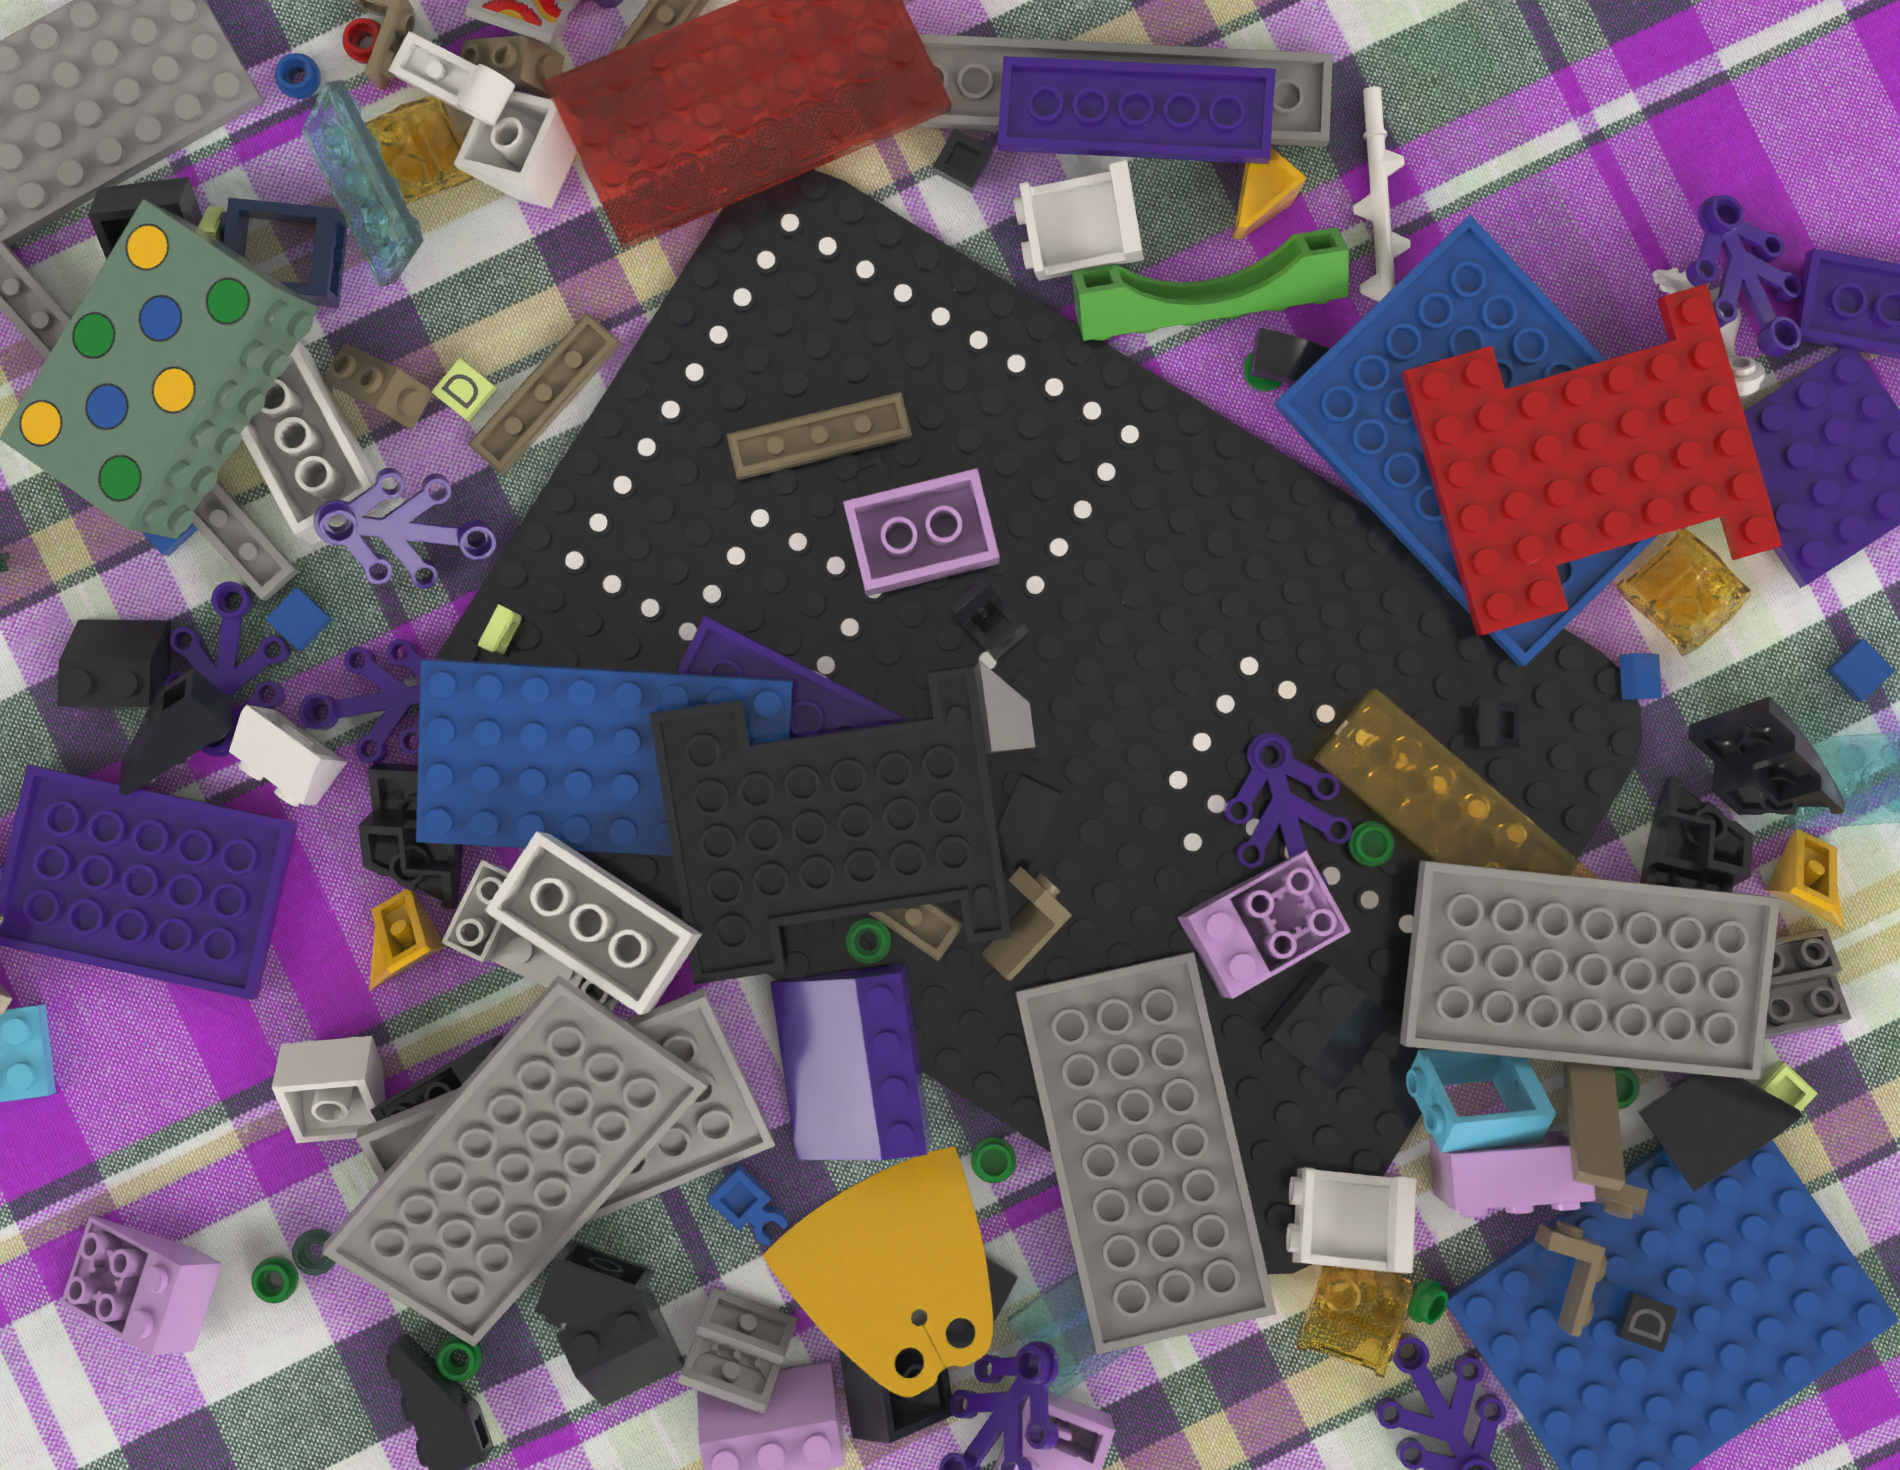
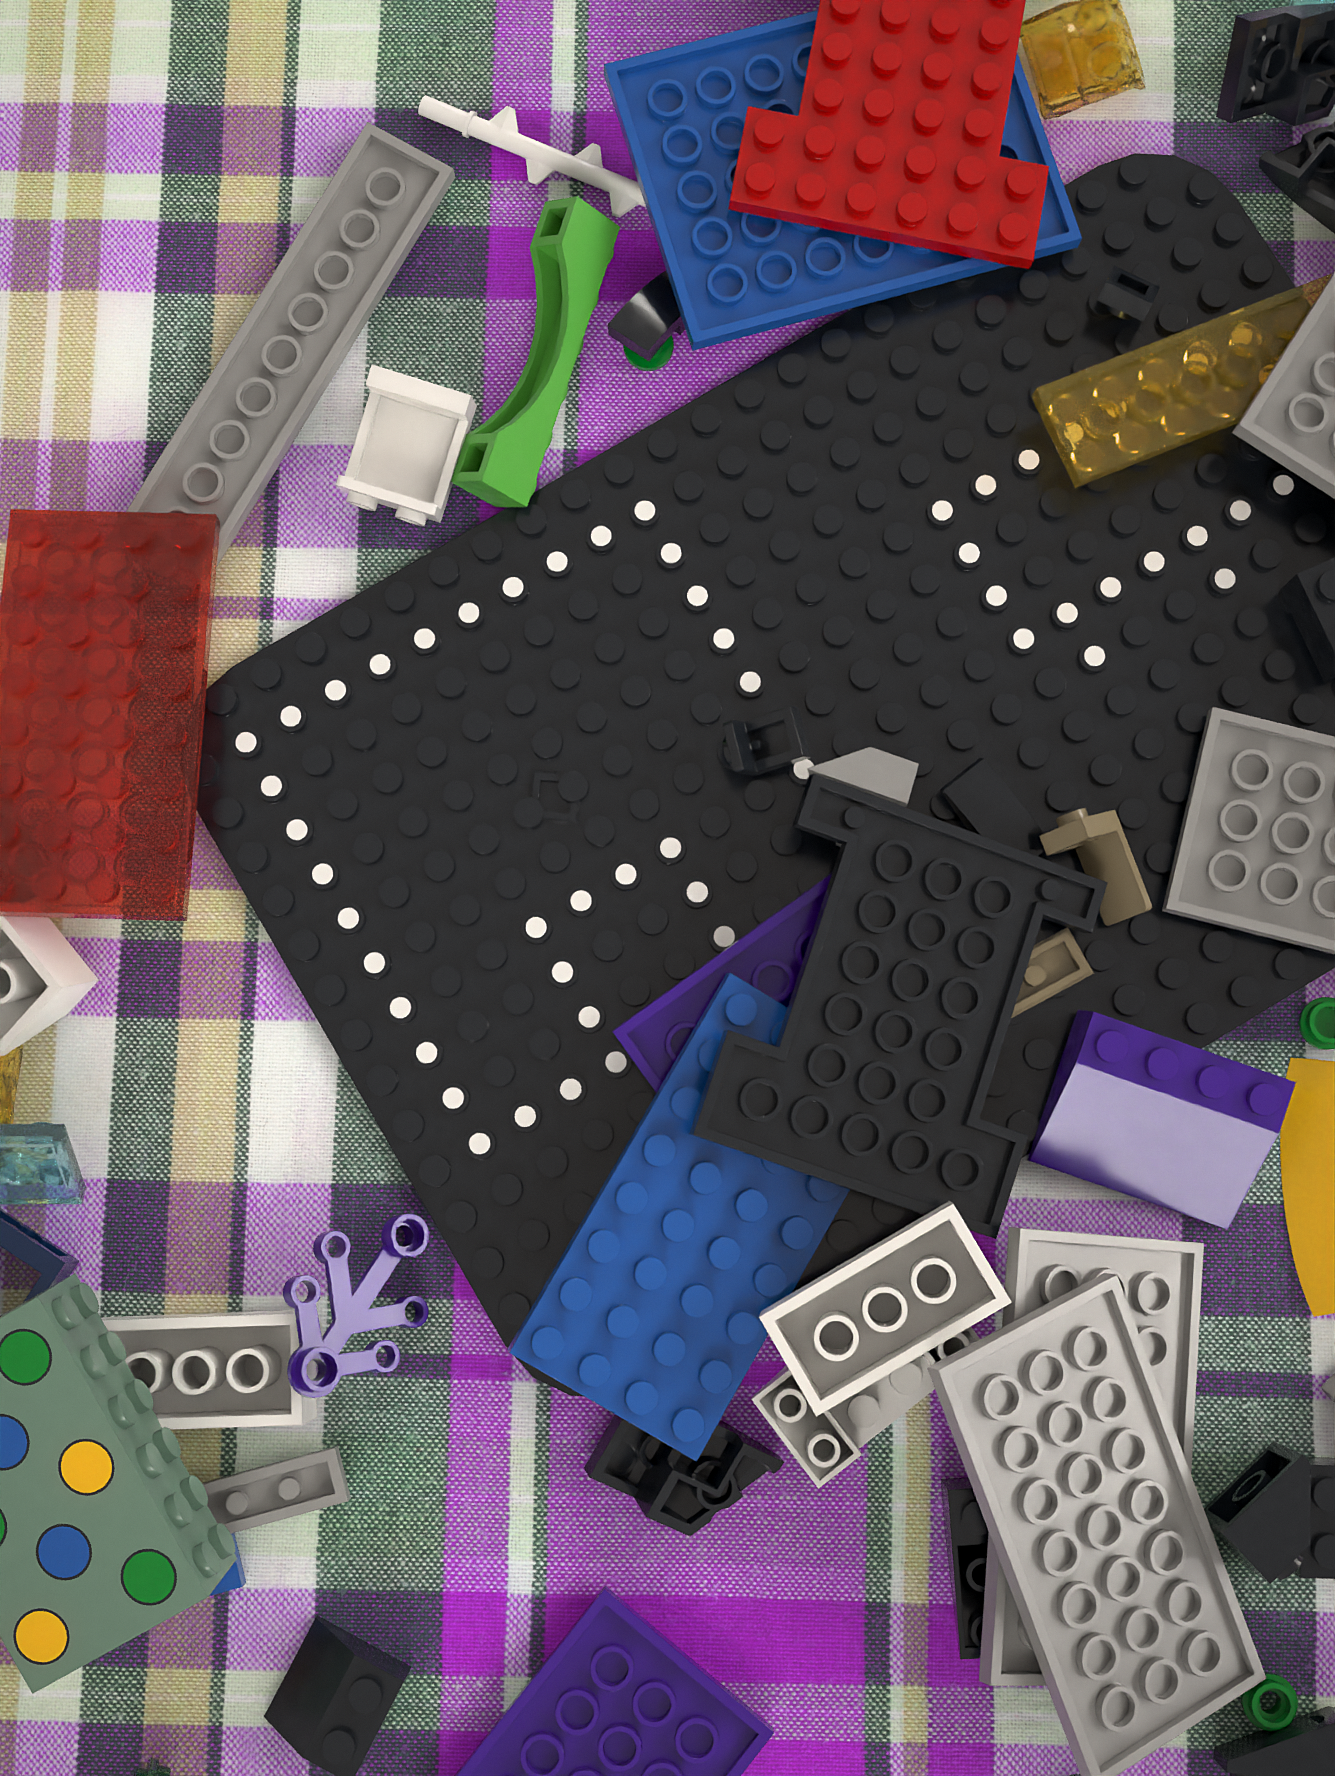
camera: 55 degrees left, 5 degrees down
black slope [119,668,233,797] -> none
dark purple plant [164,581,291,757] -> none
white slope [229,705,348,807] -> none
blue tile [265,587,333,651] -> none
white slope [272,1036,386,1143] -> none
dark purple plant [298,639,424,763] -> none
dark tan bracket [324,343,433,430] -> none
yellow slope [369,889,446,992] -> none
yellowish green tile [432,358,497,423] -> none
dark tan tile [467,312,622,476] -> none
yellowish green tile [478,604,522,656] -> none
blue plate [706,1163,788,1246] -> none
dark tan tile [726,392,912,480] -> none
lavender brick [843,468,1000,597] -> none
green plate [846,918,891,964] -> none
black plate [933,128,993,193] -> none
dark purple plate [997,56,1276,164] -> none
lavender slope [1177,850,1351,999] -> none
dark purple plant [1224,732,1353,888] -> none
yellow slope [1233,147,1307,240] -> none
green plate [1348,821,1395,867] -> none
blue tile [1619,653,1662,700] -> none

